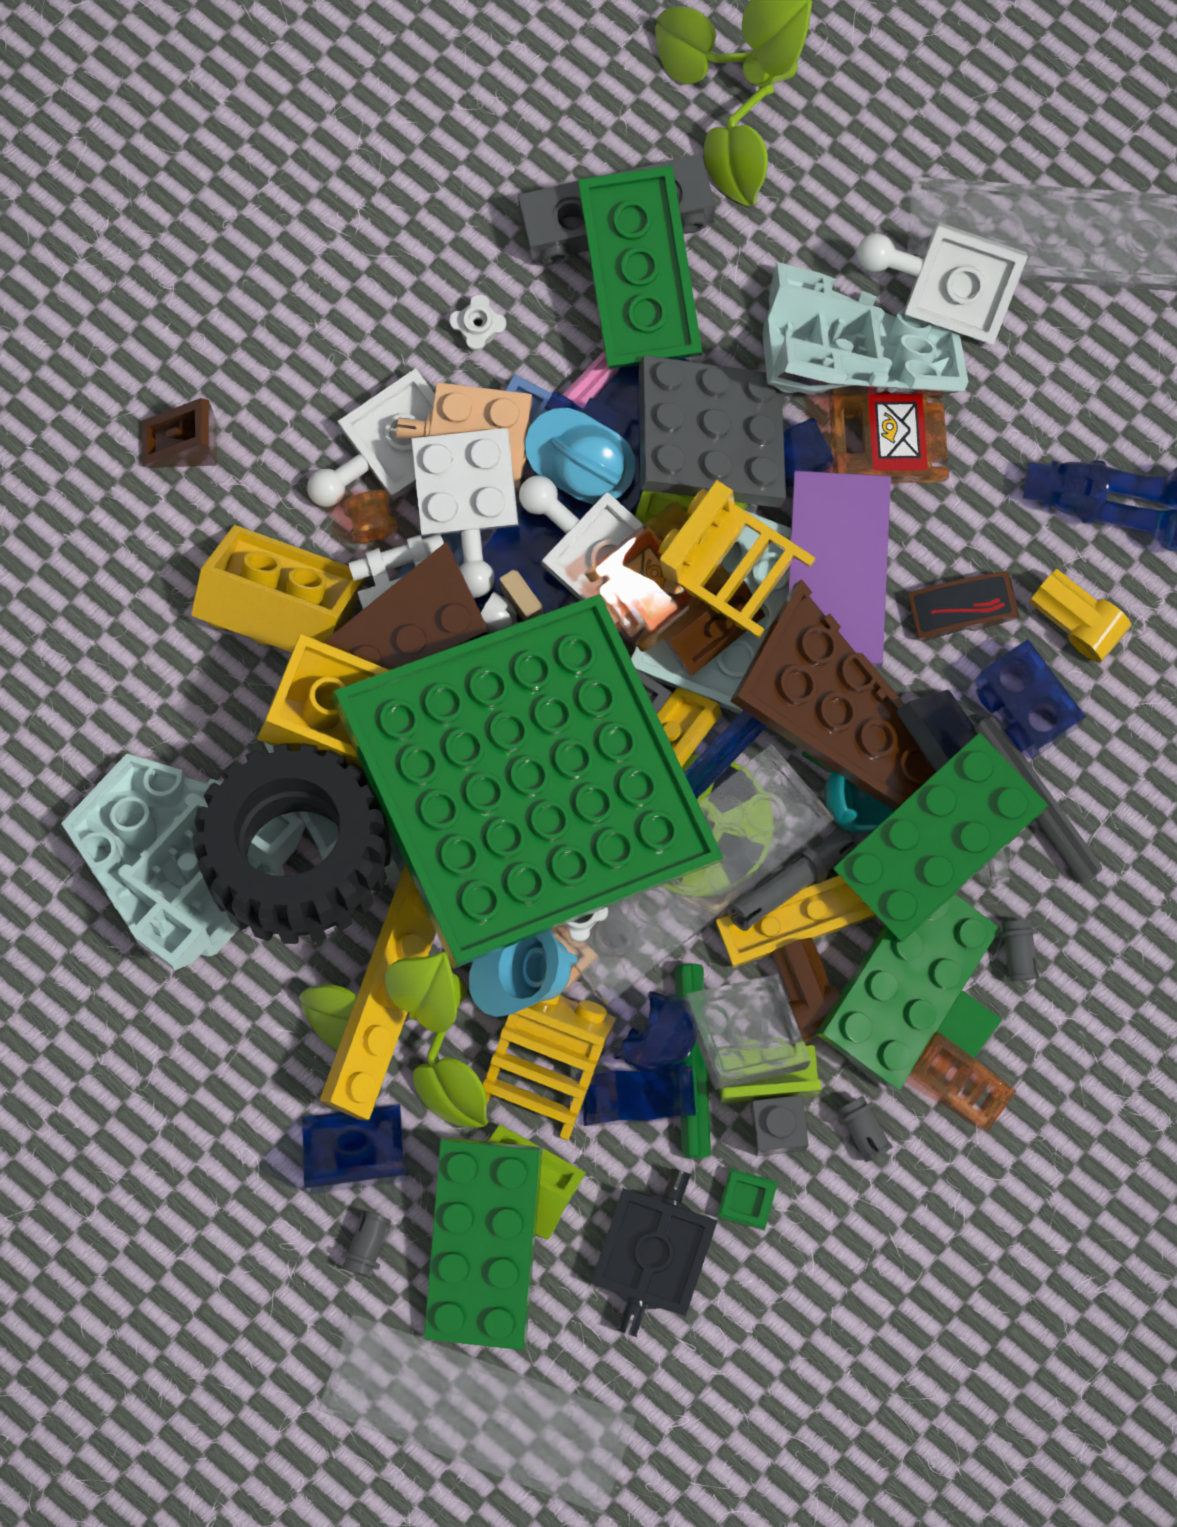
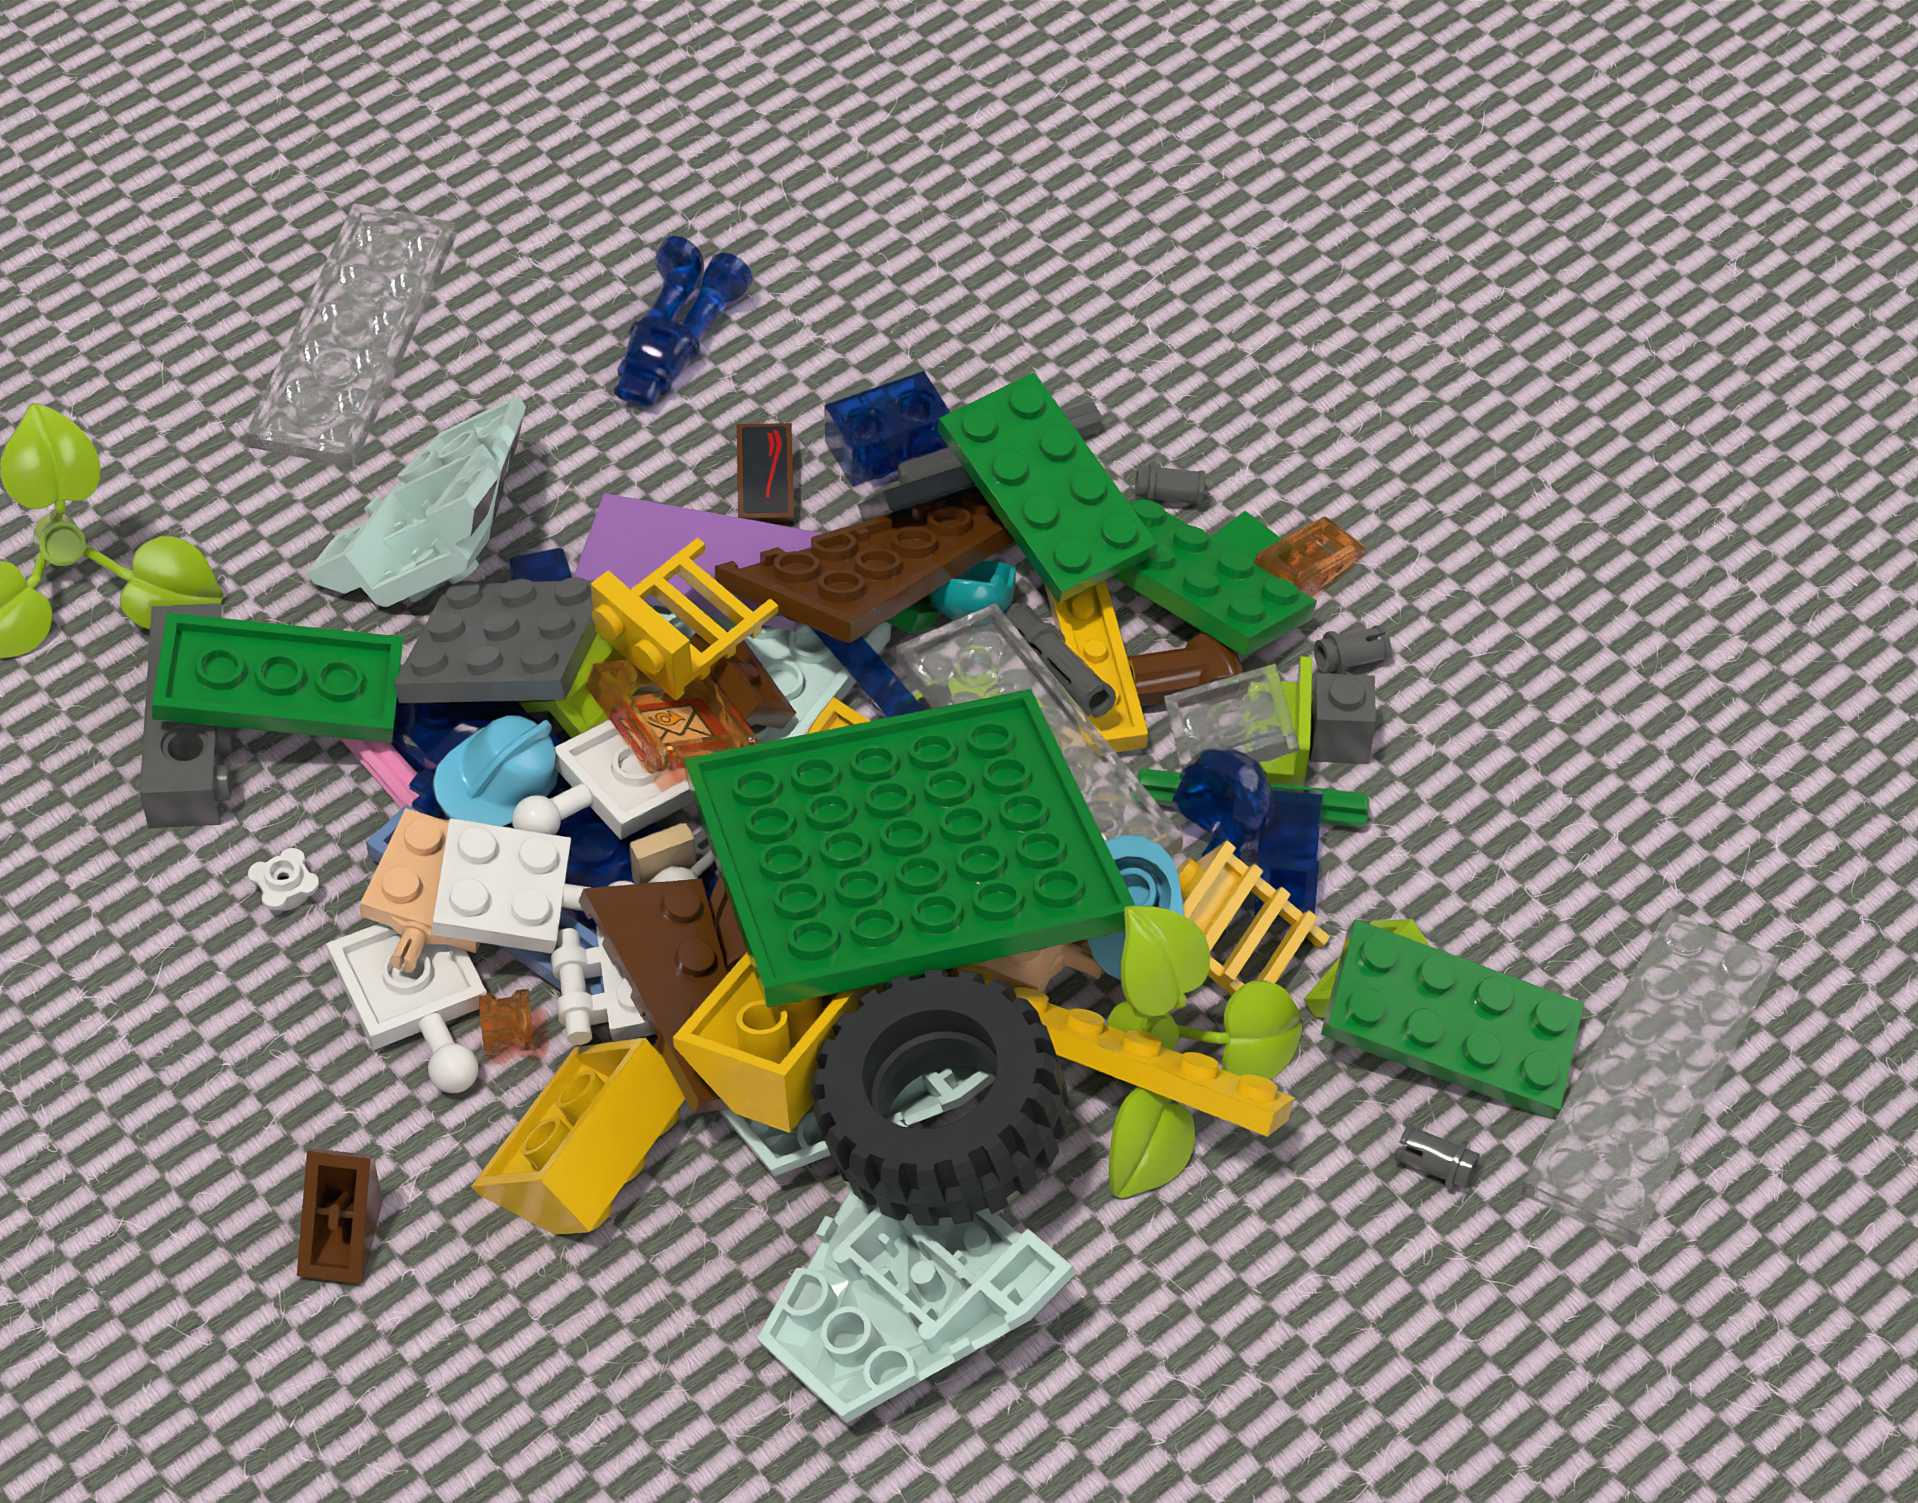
camera: 85 degrees left, 25 degrees down
clear blue slope [302,1104,410,1194] -> none
black plate [590,1168,718,1338] -> none
green tile [717,1168,778,1231] -> none
container [828,391,949,483] -> none
white plate [857,222,1028,345] -> none
yellow piece [1029,569,1132,663] -> none

